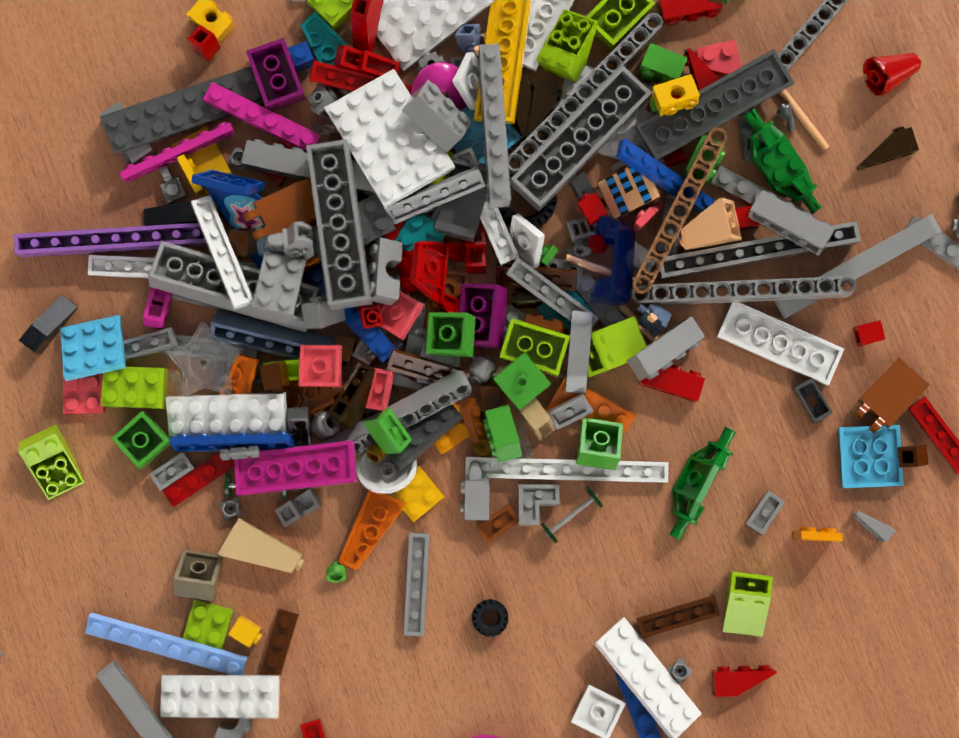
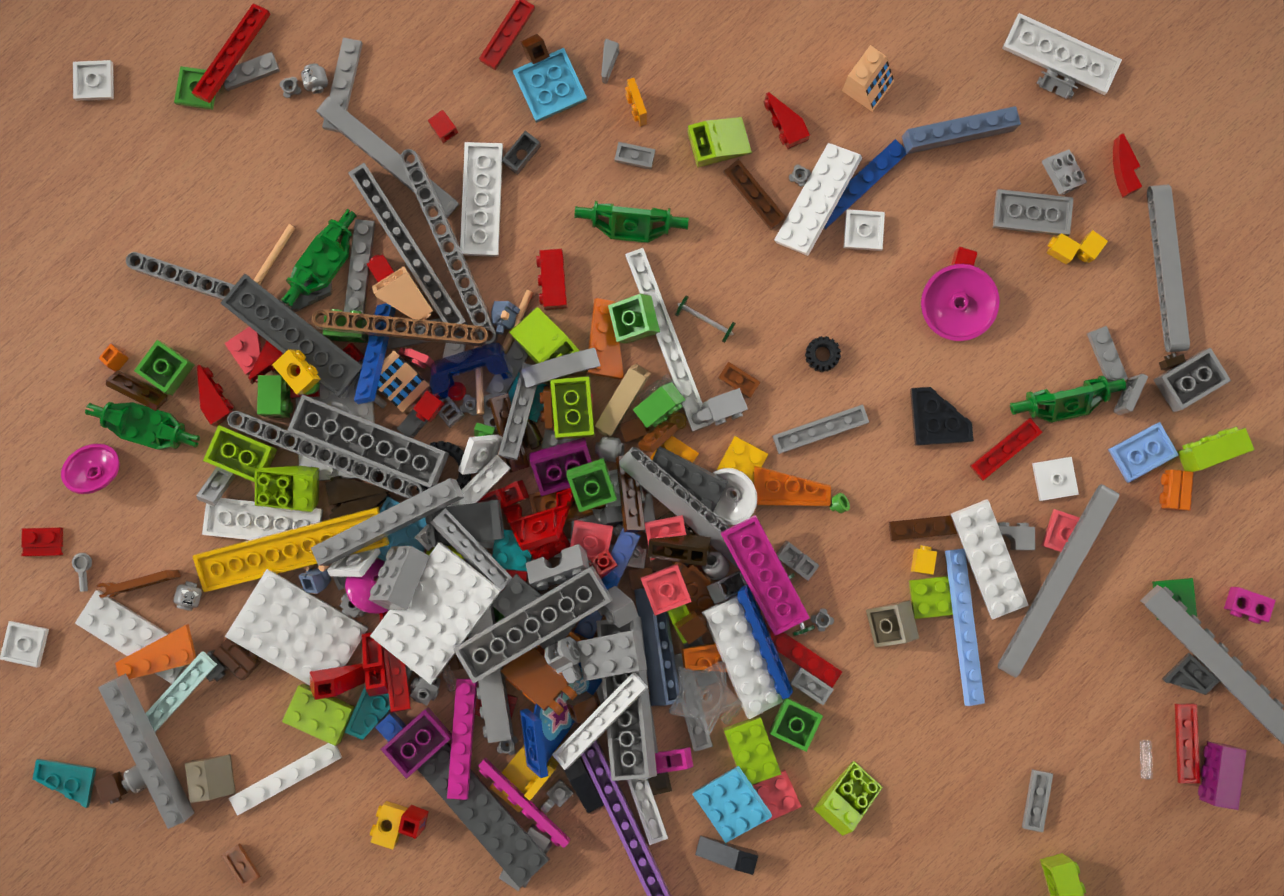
camera: 110 degrees left, 0 degrees up
light grey tile [124,327,178,362] -> none
tan slope [218,518,304,573] -> none
light grey axle [220,445,260,461] -> none
bright green panel [364,408,412,454] -> none
pearl gold plate [366,444,386,463] -> none
bright green plate [493,352,551,410] -> none
light grey plate [518,485,560,526] -> none
light grey plate [547,393,593,430] -> none
light grey brick [626,316,705,381] -> none
light grey brick [748,190,834,256] -> none
dark grey plate [776,103,796,131] -> none
dark orange tile [853,358,930,434] -> none
dark brown slope [856,126,919,171] -> none
red cone [863,53,921,96] -> none
none -> dark brown plate [649,772,672,795]
none -> black plate [910,387,974,446]

